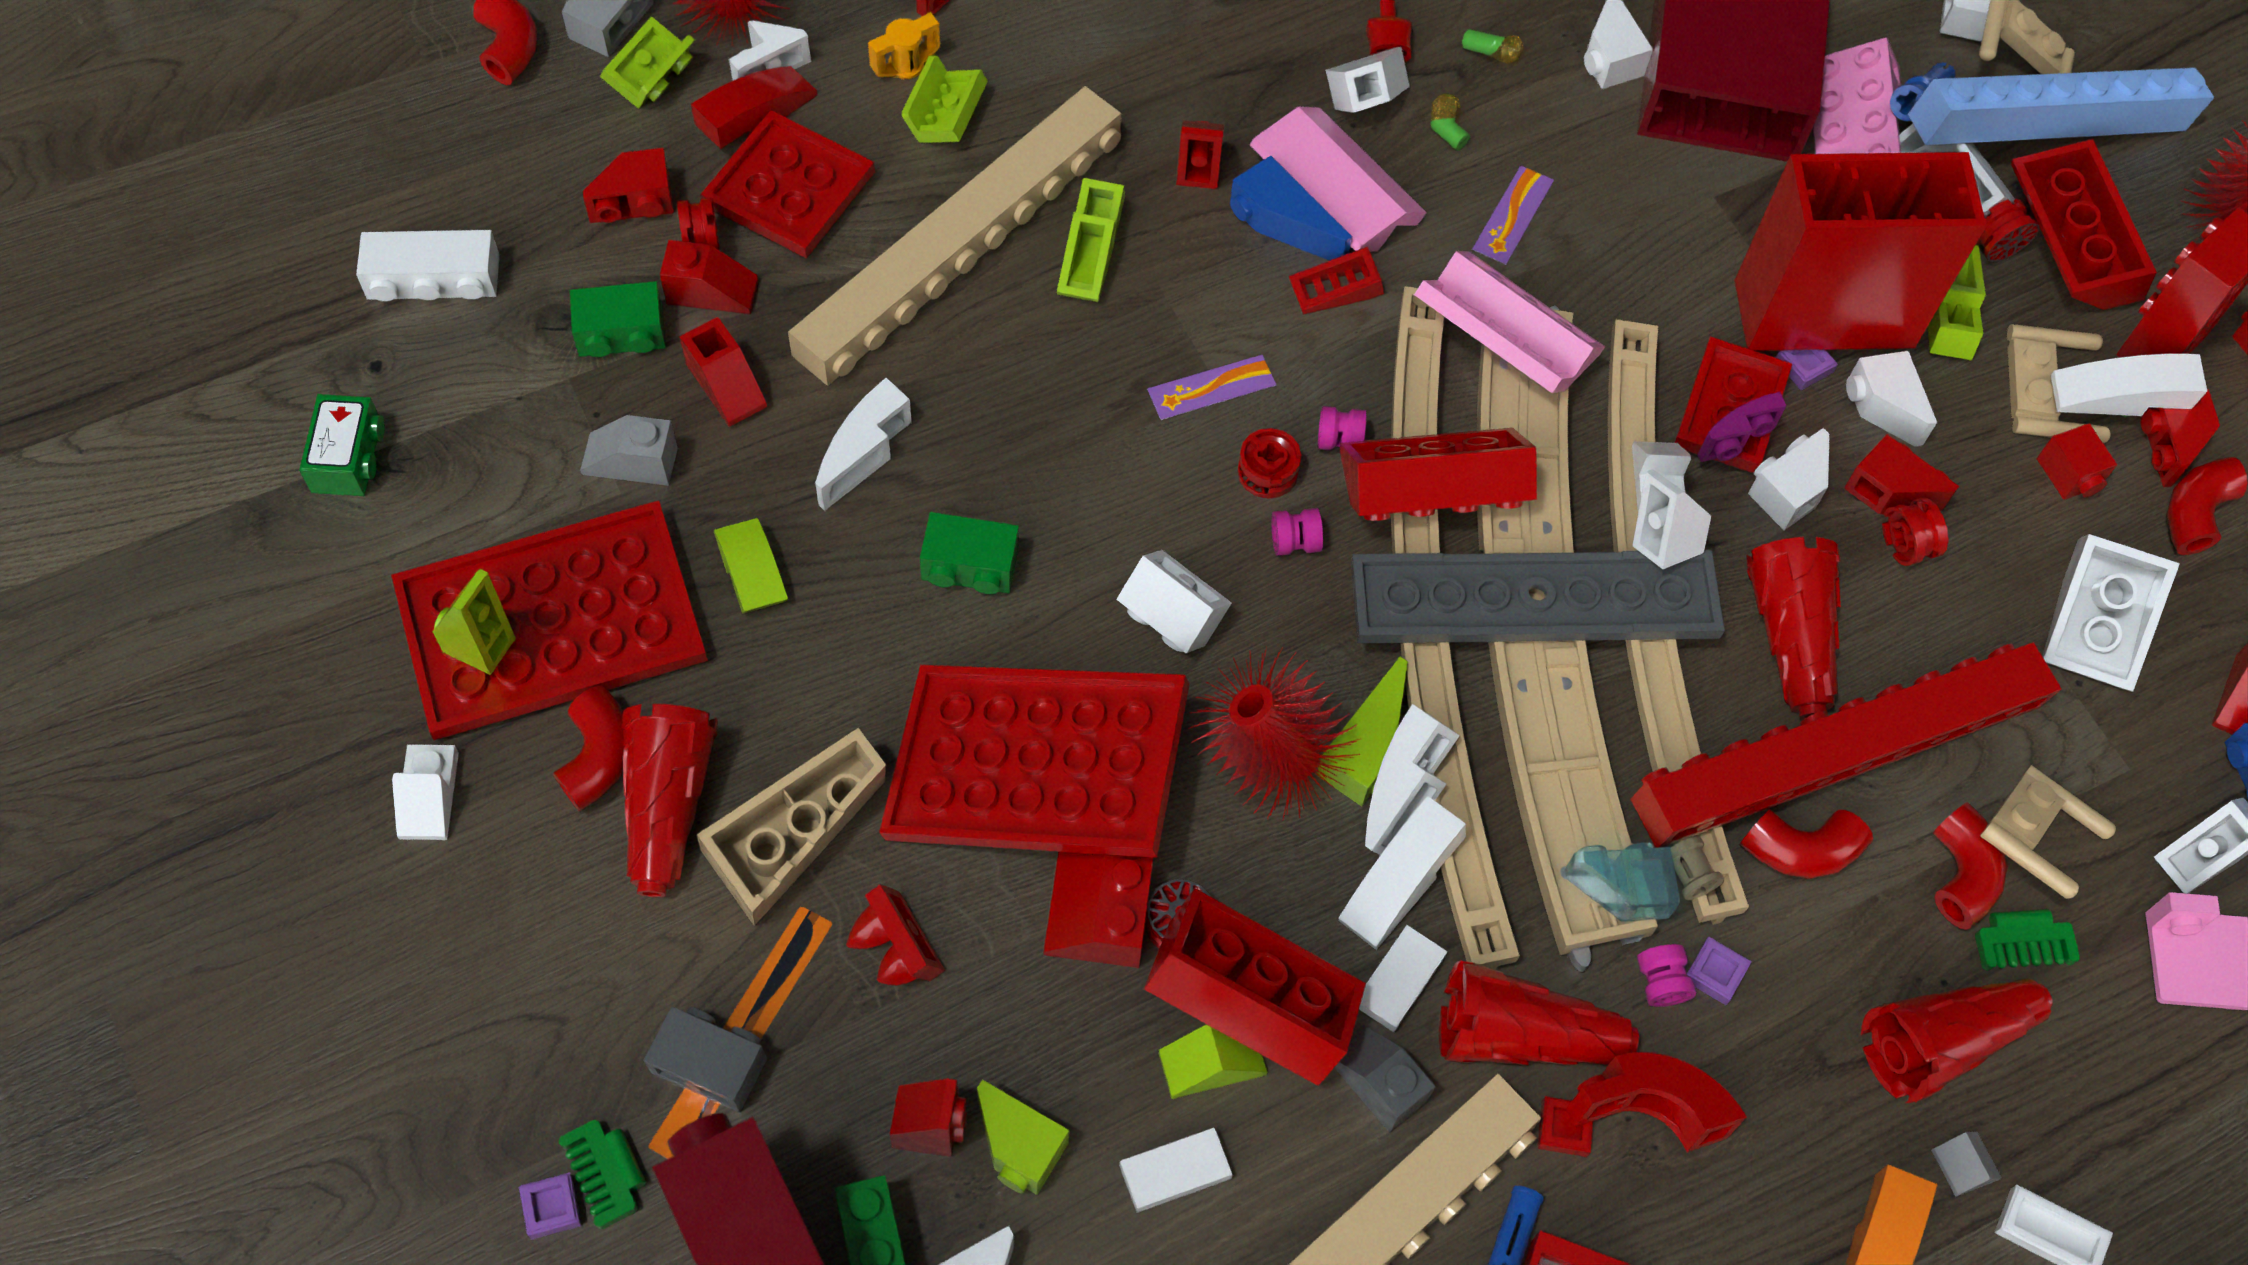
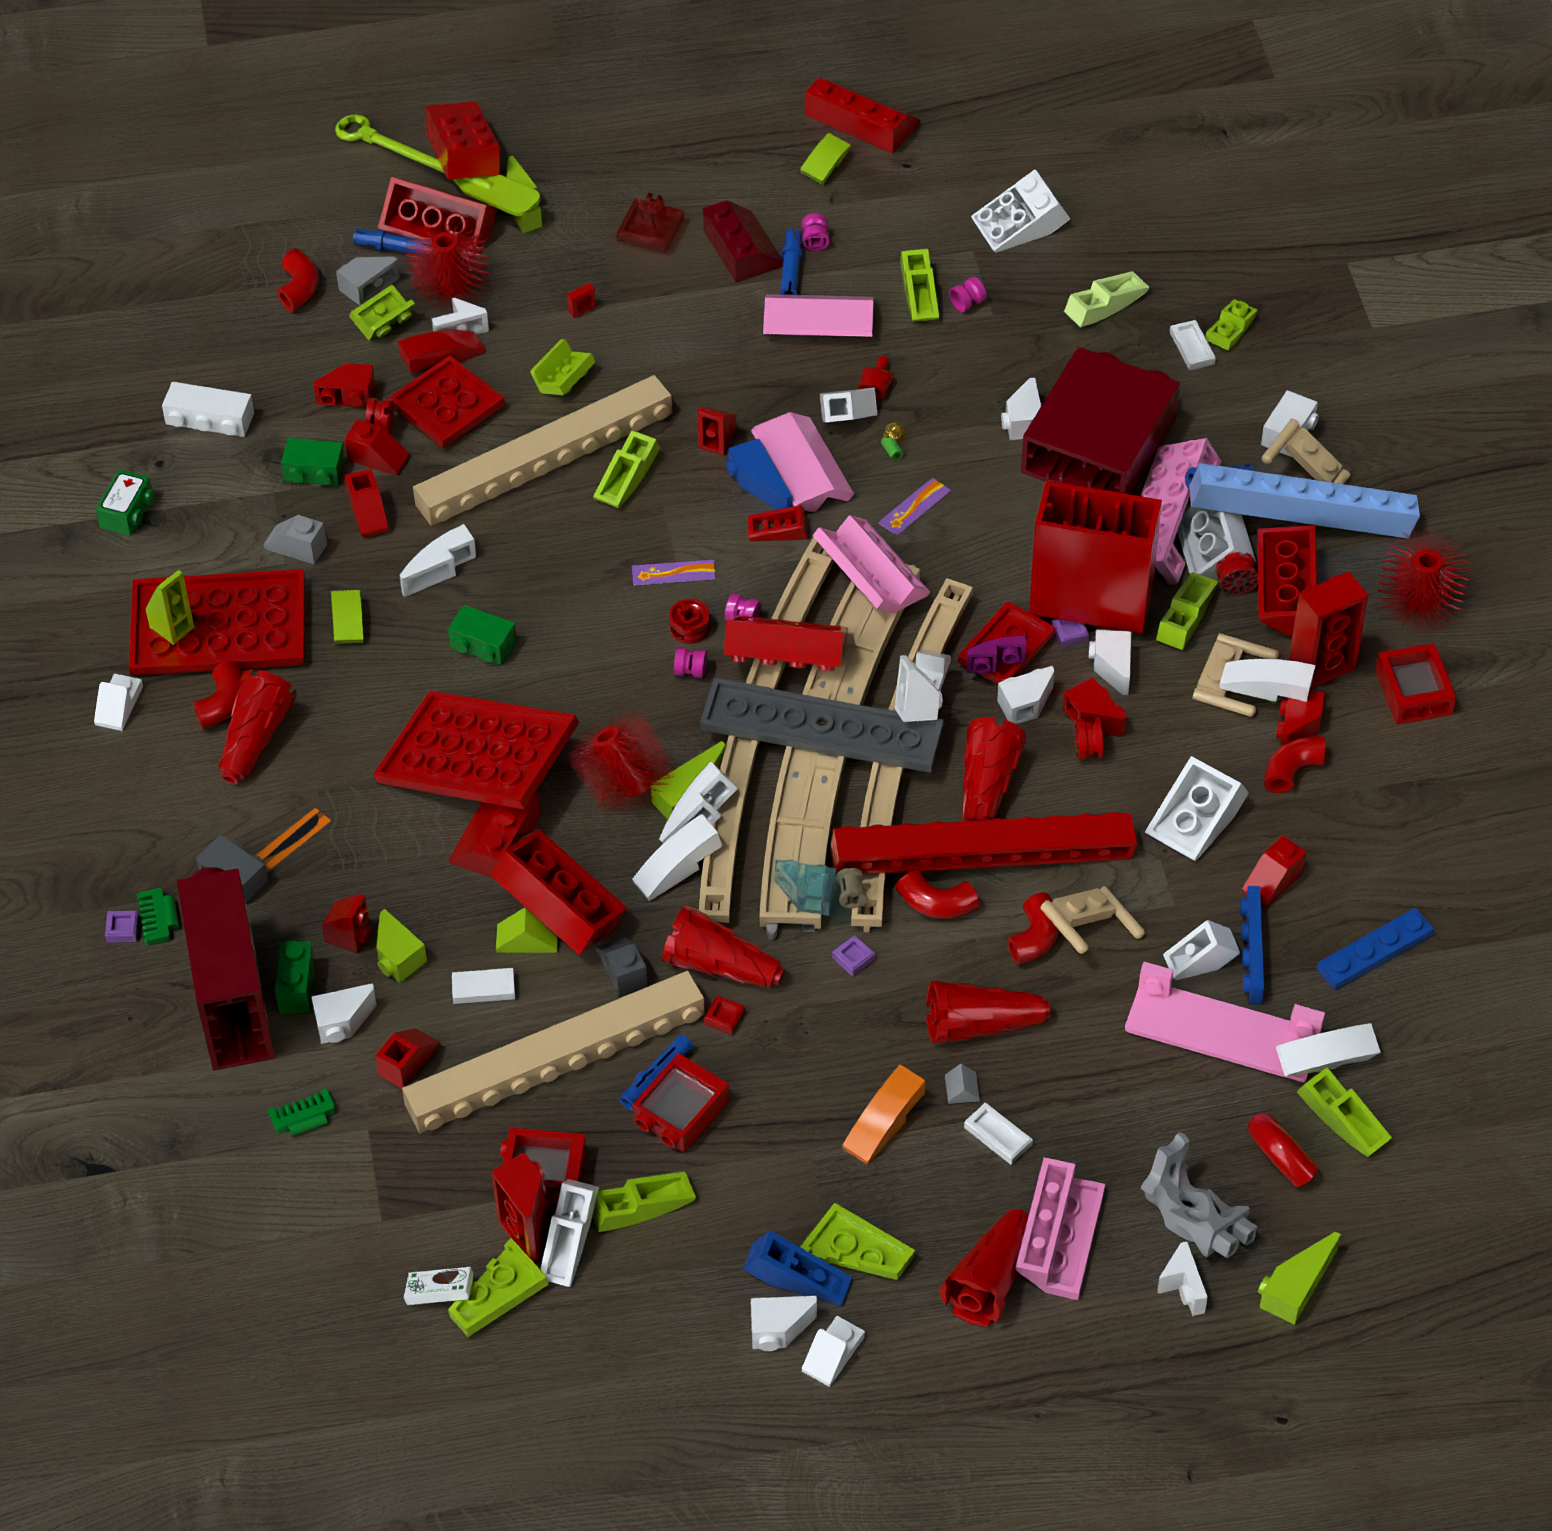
camera: 20 degrees right, 10 degrees down
tan wedge [697,728,886,926] -> none
red tile [846,884,945,985] -> none
light orange piece [868,12,940,79] -> none
white brick [1116,550,1232,653] -> none
white tile [1359,925,1448,1032] -> none
arm [1462,29,1524,64] -> none
red arch [1566,1052,1747,1152] -> none
dark pink wheel [1637,944,1696,1007] -> none
green piece [1975,909,2080,971] -> none
red brick [2036,423,2118,500] -> none

